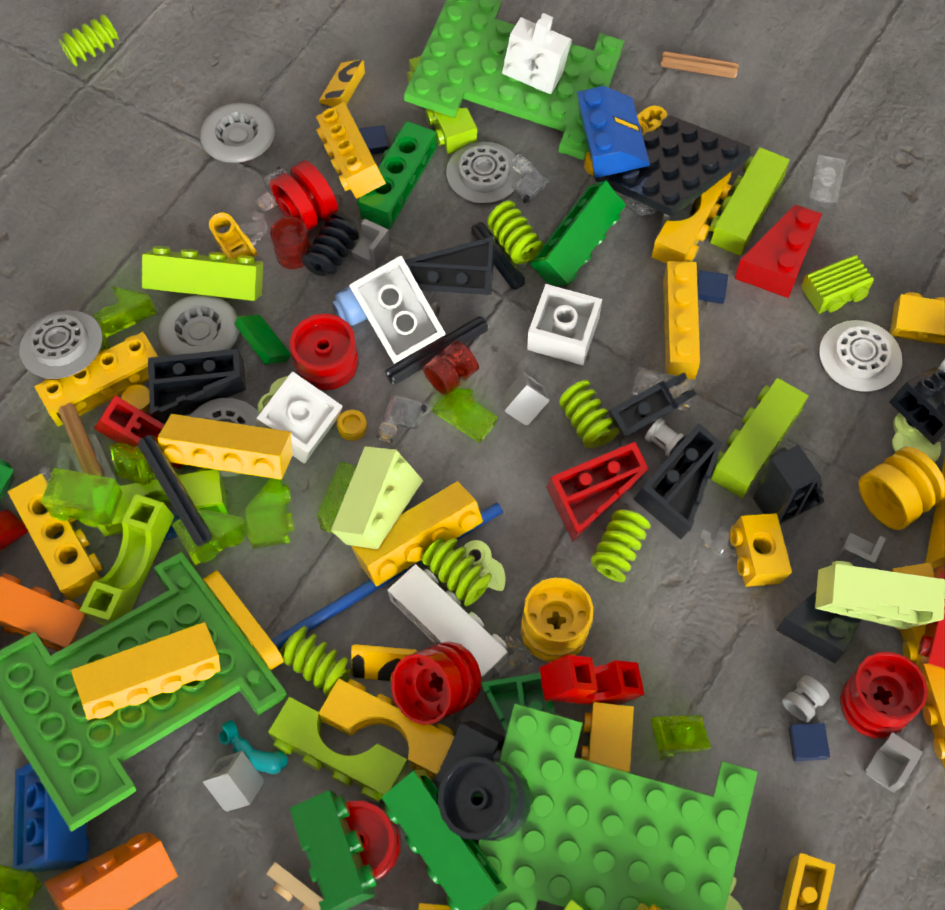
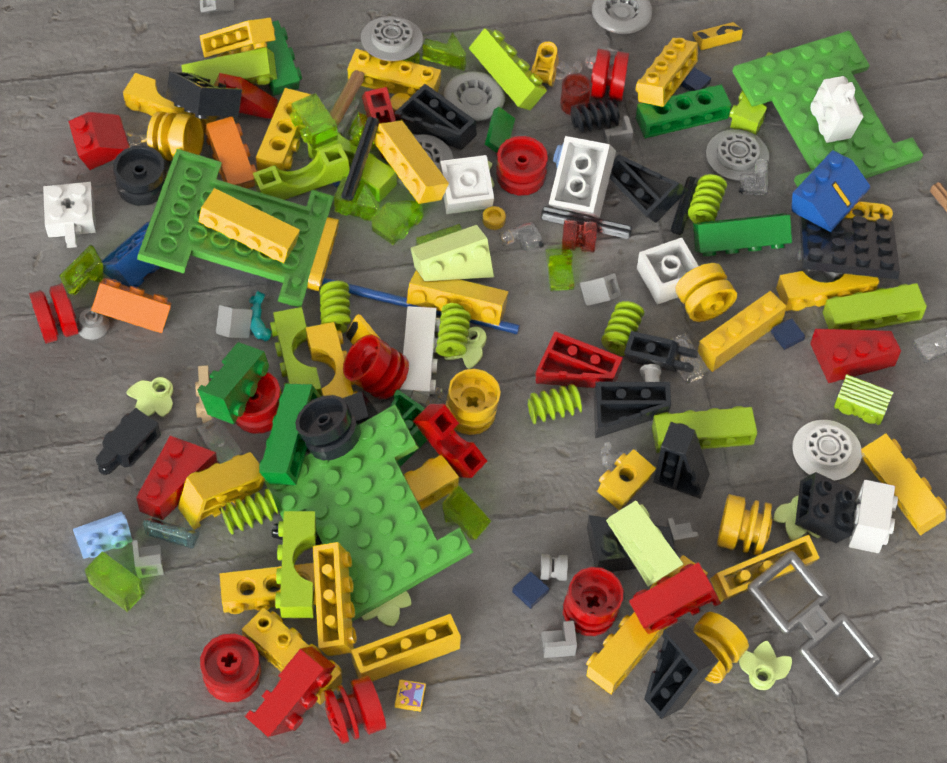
camera: 45 degrees right, 5 degrees down
none -> yellow wheel [675,263,737,322]

